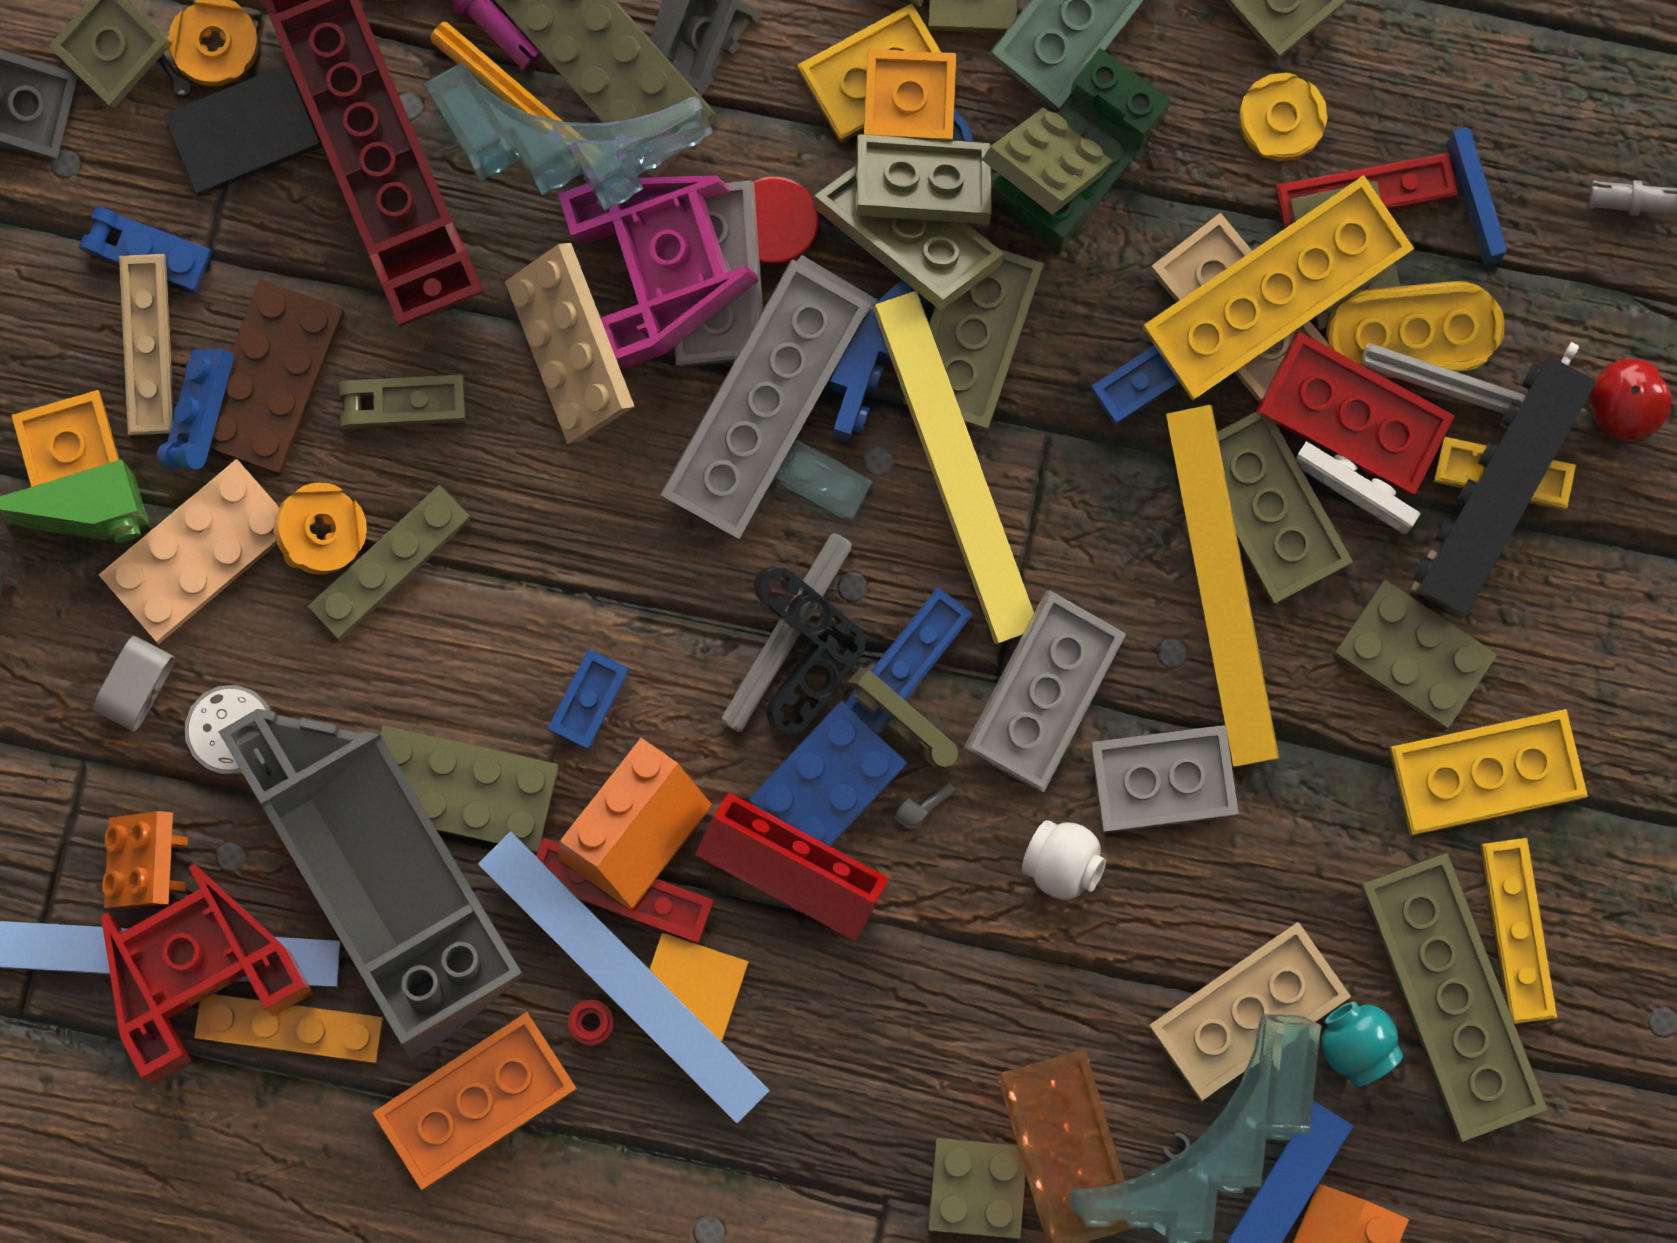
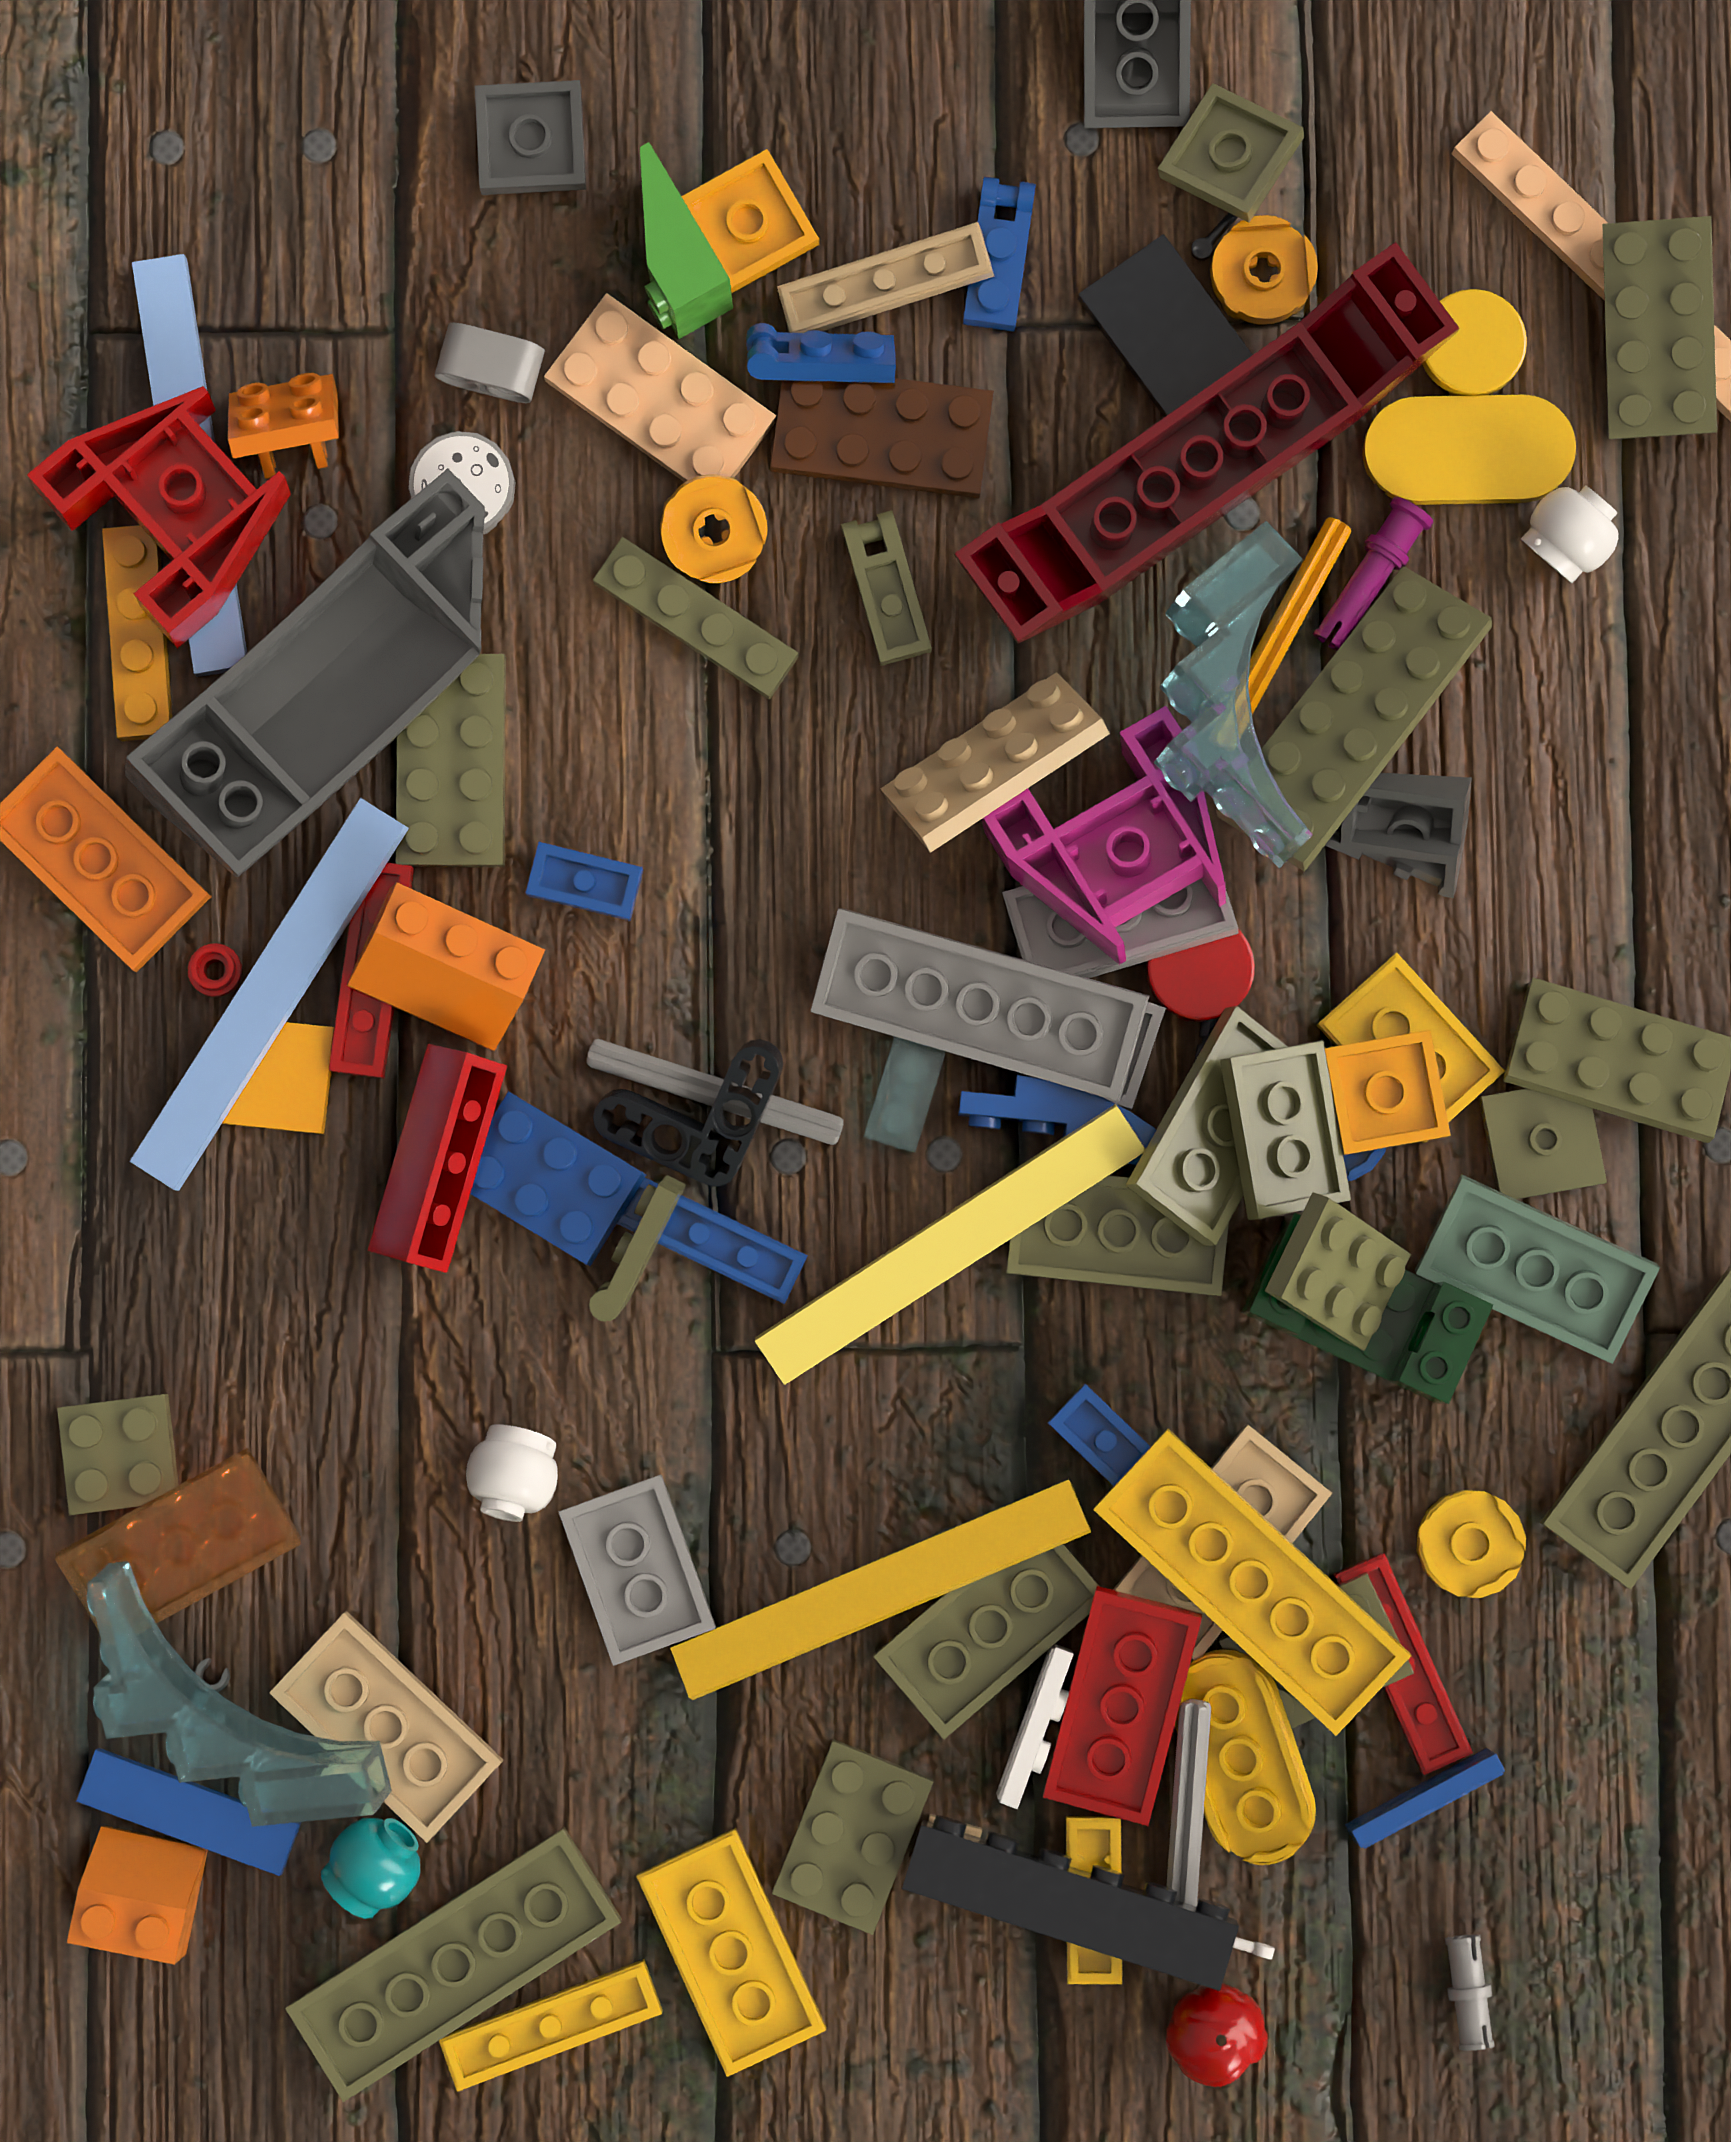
camera: 80 degrees right, 5 degrees up
dark grey hand [894,783,956,830] -> none
light grey tile [963,590,1126,792] -> none

